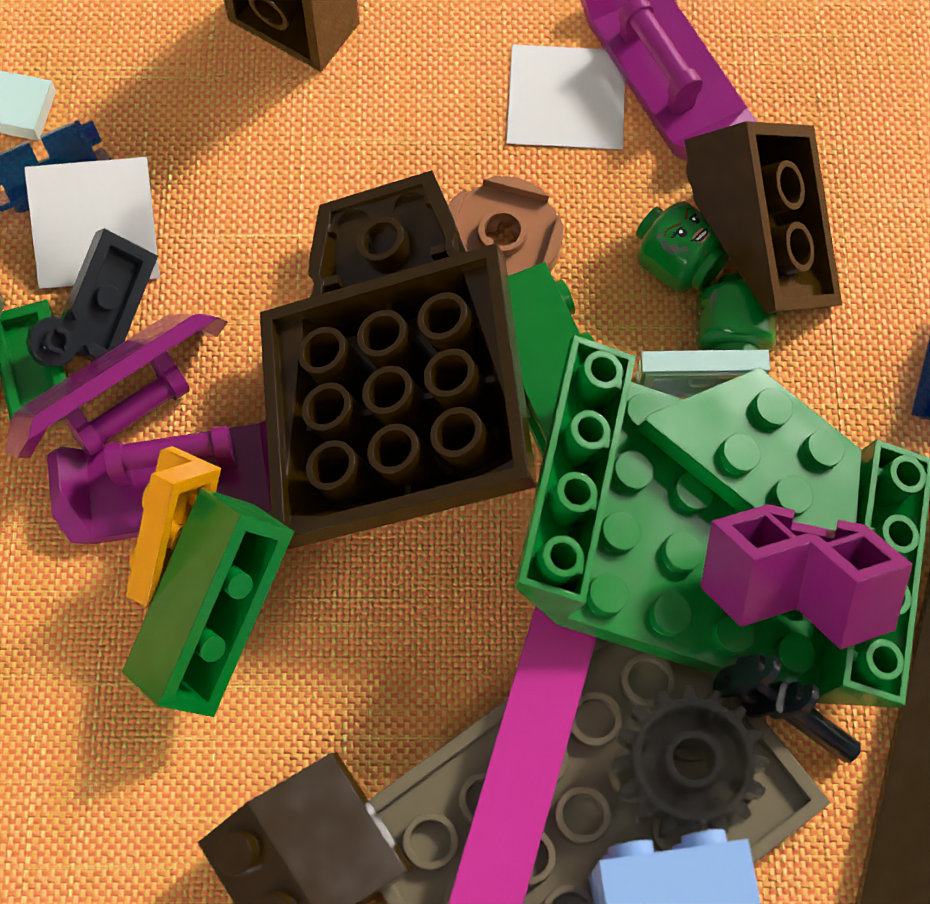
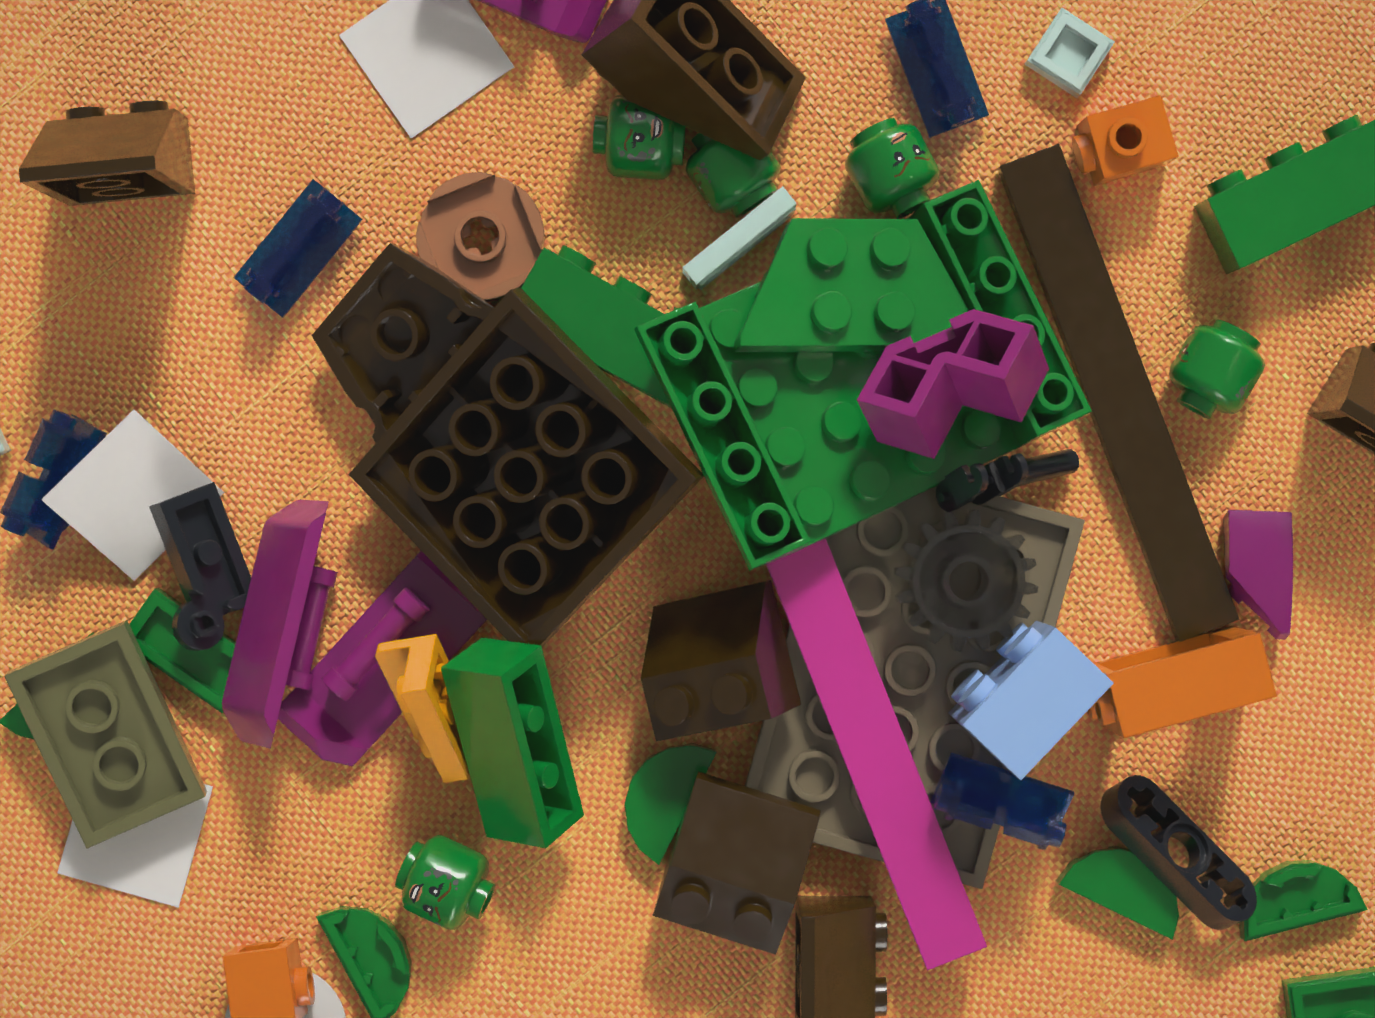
camera: 40 degrees left, 20 degrees up
none -> clear blue hinge [233,179,363,318]
none -> green head [395,835,496,930]
none -> green tile [625,743,717,865]
none -> dark brown slope [641,580,801,742]
none -> green head [845,118,940,219]

